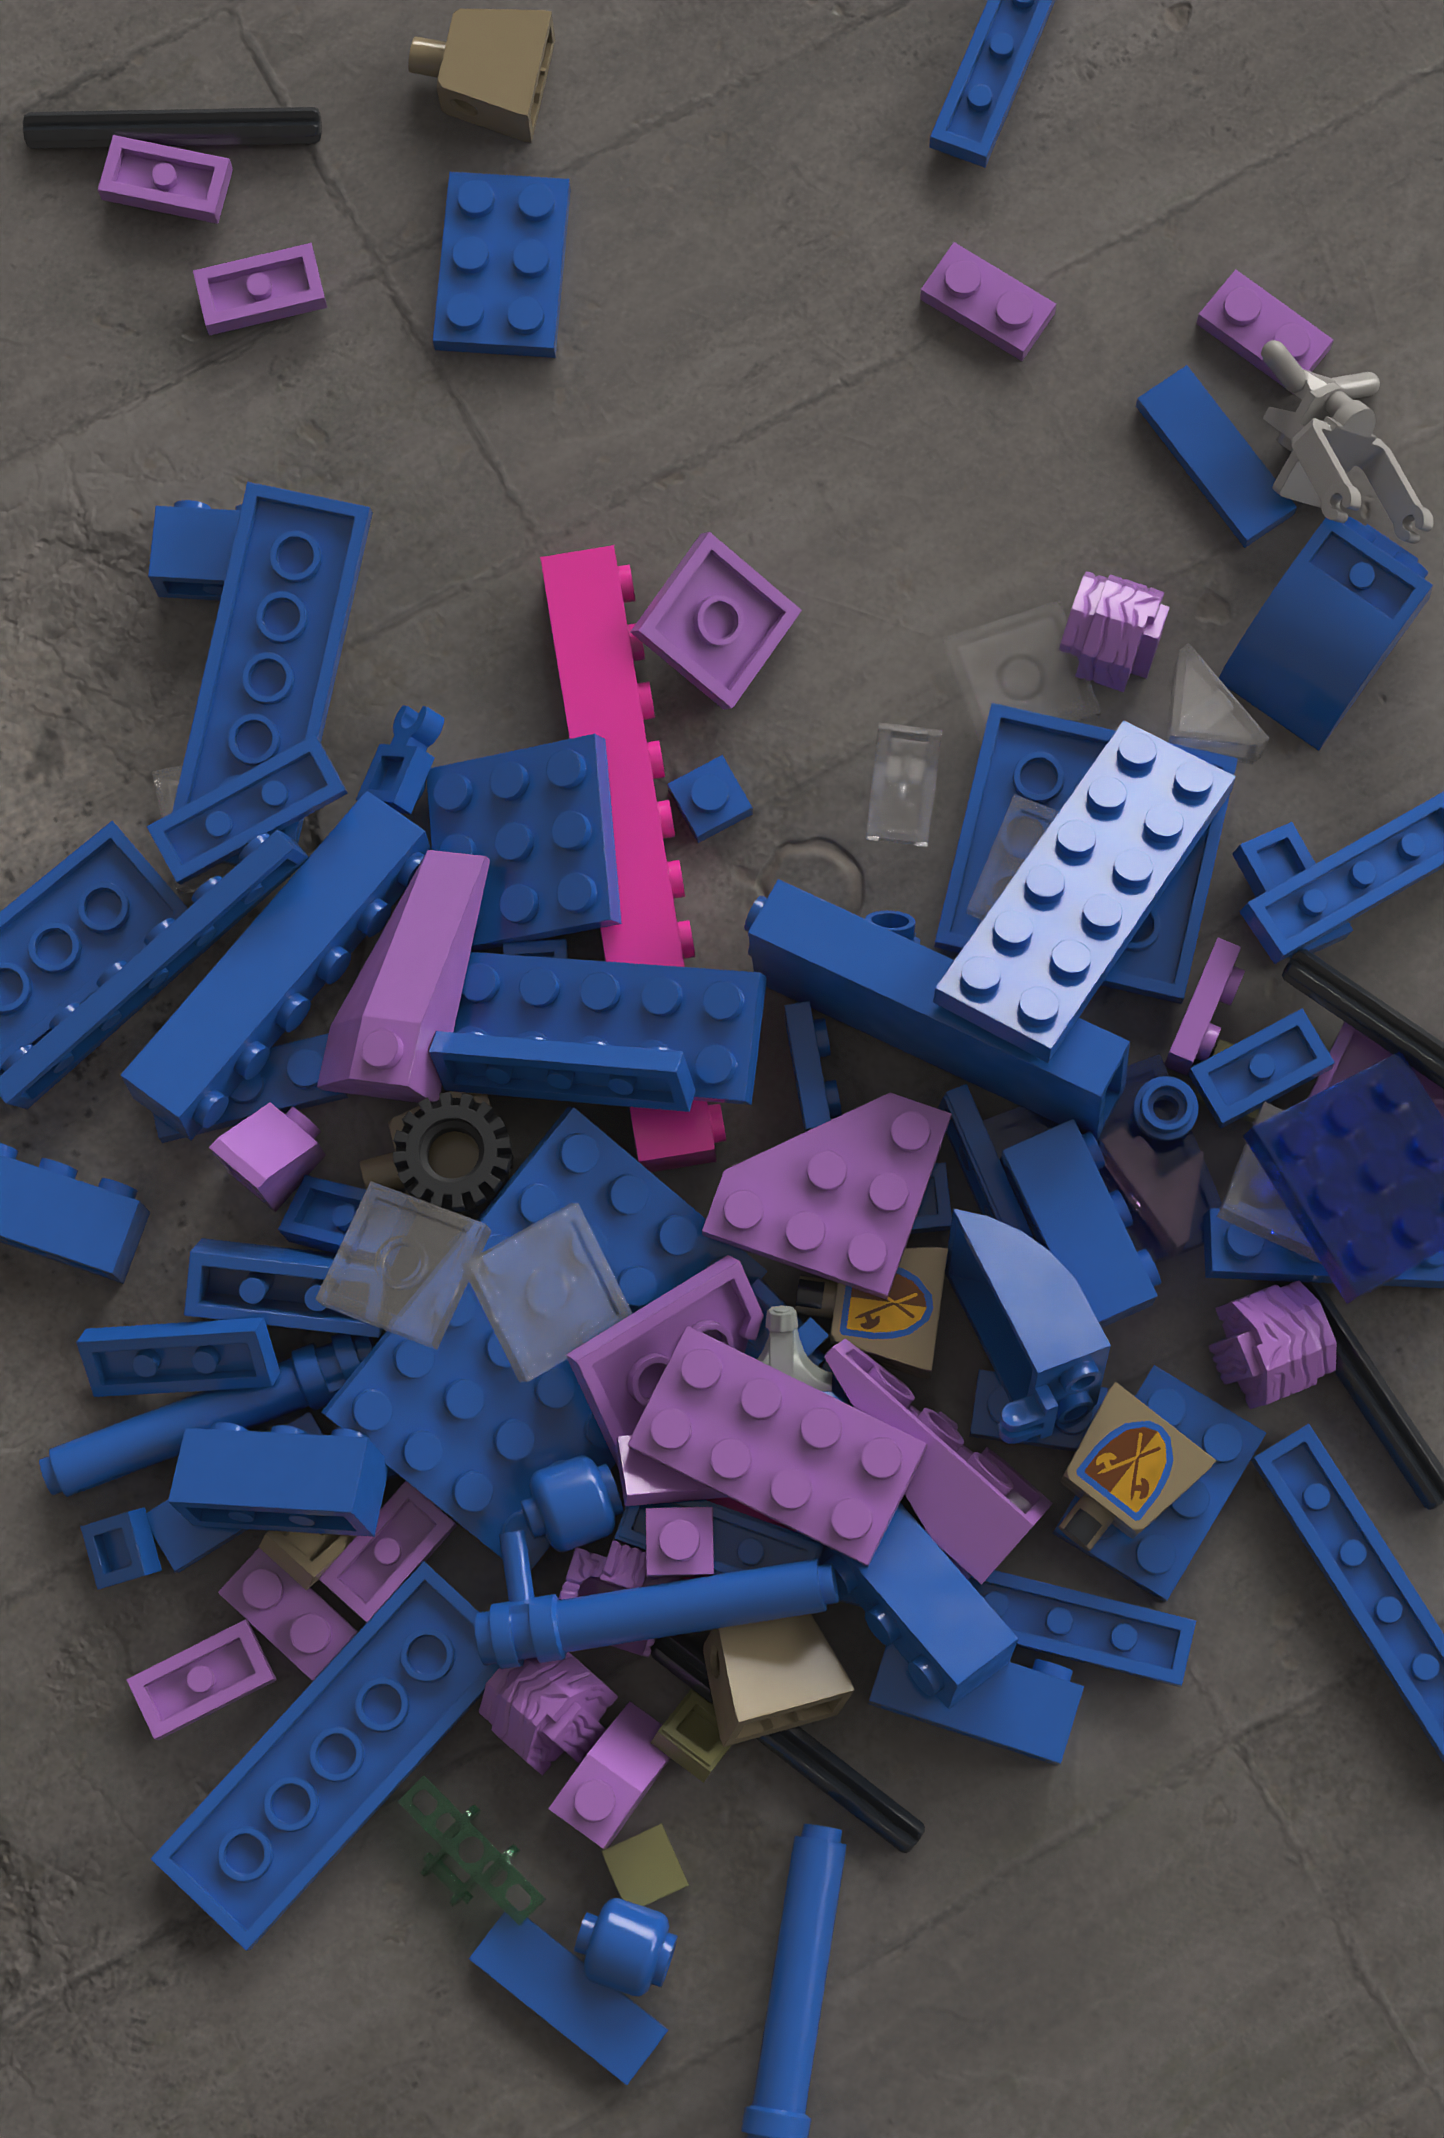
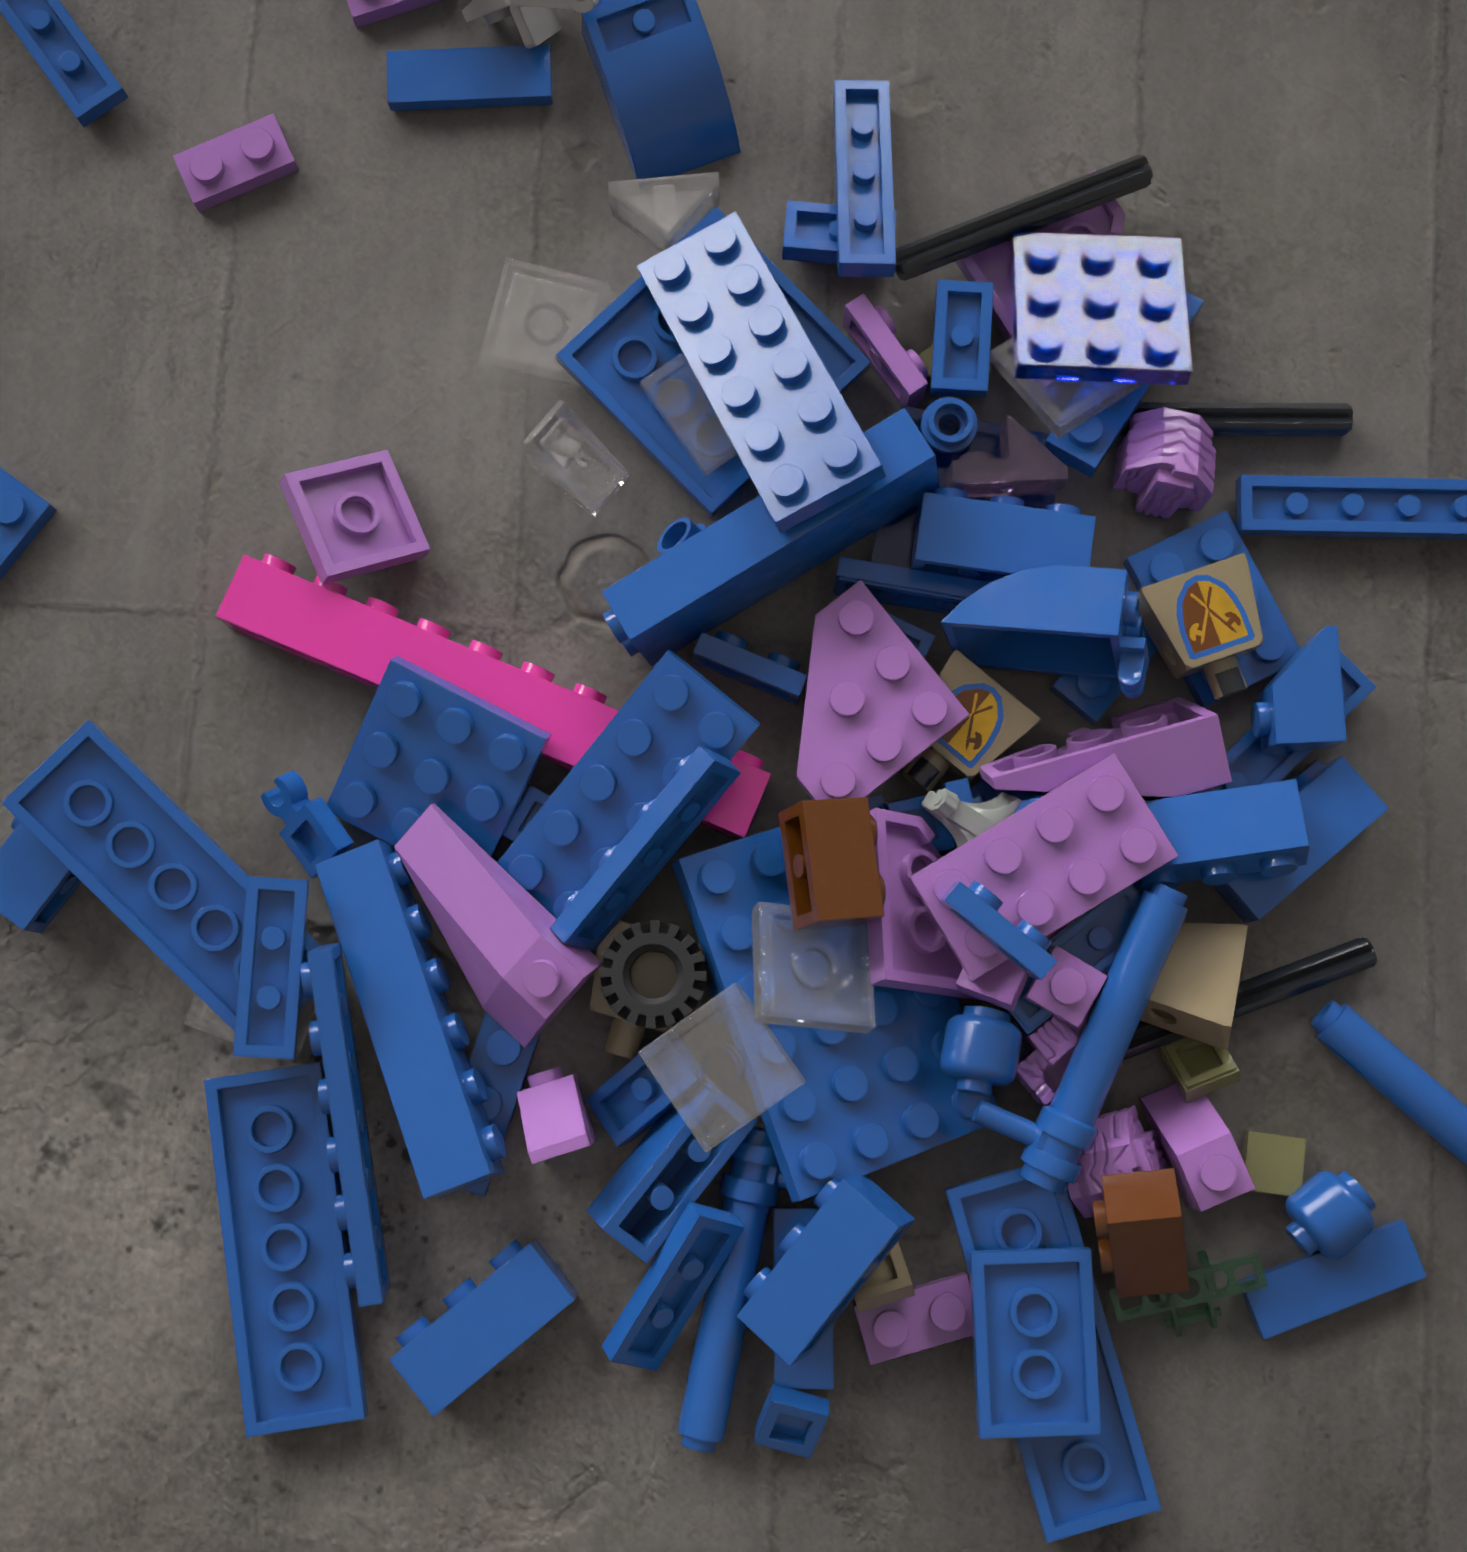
camera: 65 degrees left, 5 degrees up
medium lavender plate [126,1619,277,1740] -> none
medium lavender plate [319,1481,457,1622] -> none
blue plate [667,755,753,843] -> none
medium lavender hair [1059,572,1169,692] -> none
none -> reddish brown brick [778,797,886,931]
none -> blue plate [939,880,1057,980]
none -> blue plate [969,1247,1101,1439]
none -> reddish brown brick [1092,1168,1190,1298]
none -> blue slope [1251,626,1347,752]

